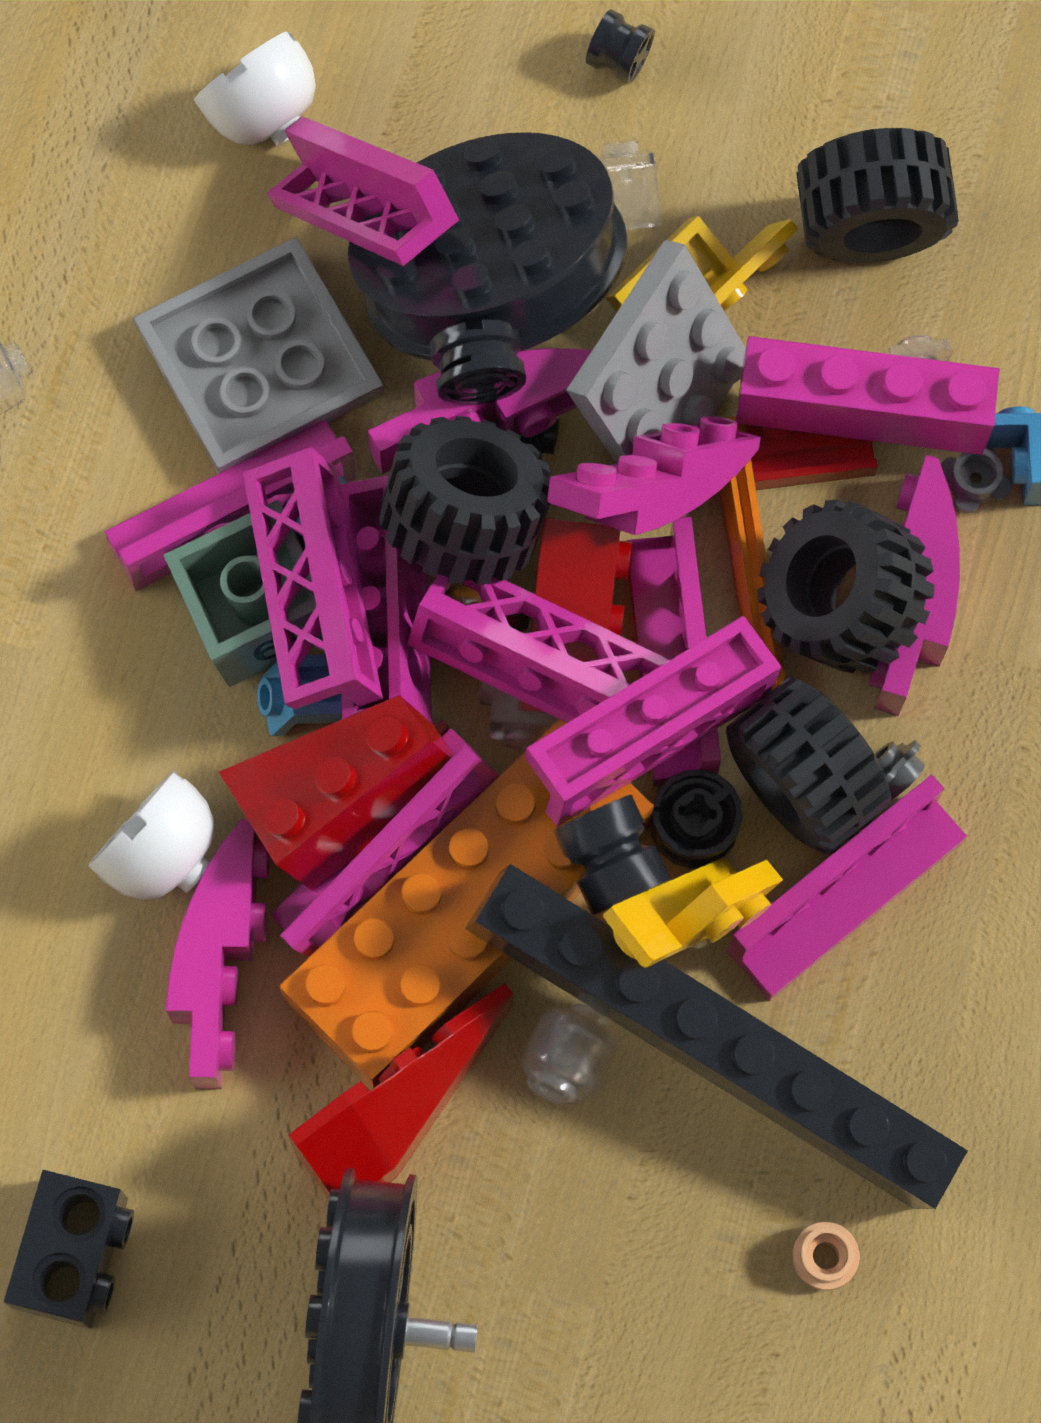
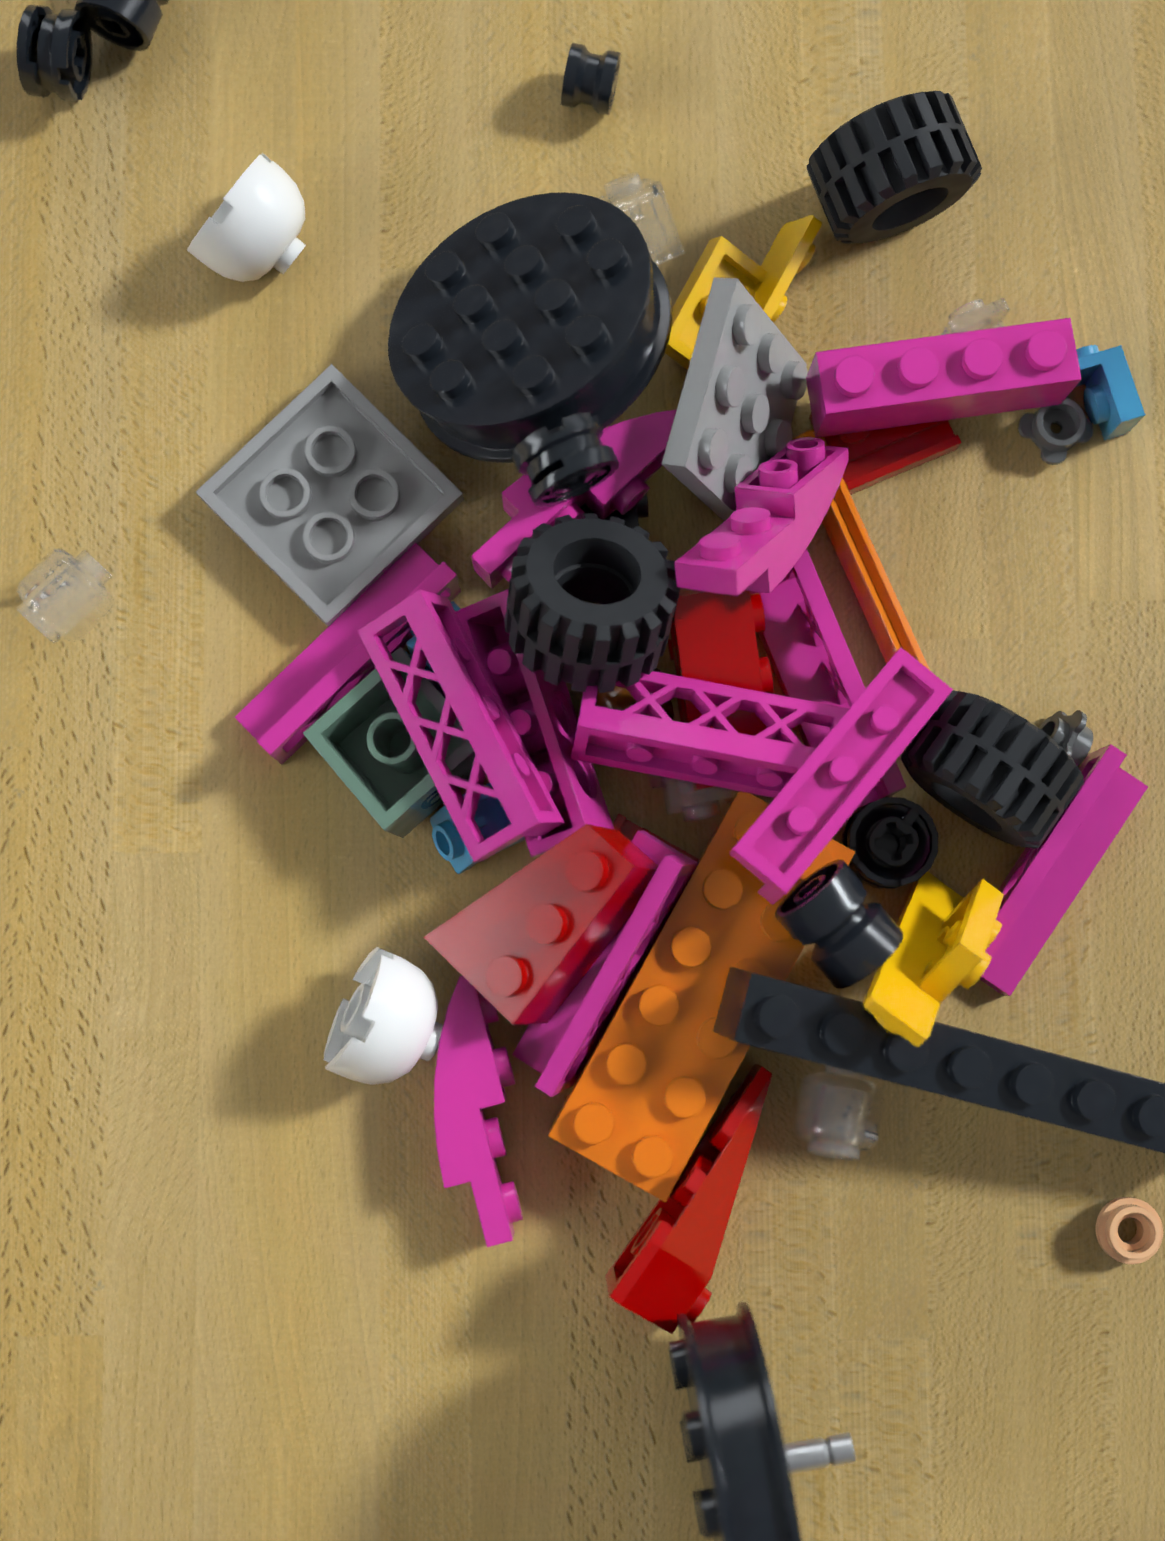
camera: 20 degrees left, 10 degrees up
black brick [4,1170,134,1329] -> none
dark pink fence [267,116,459,266] -> none
black tyre [758,499,935,673] -> none
dark pink slope [869,455,960,716] -> none

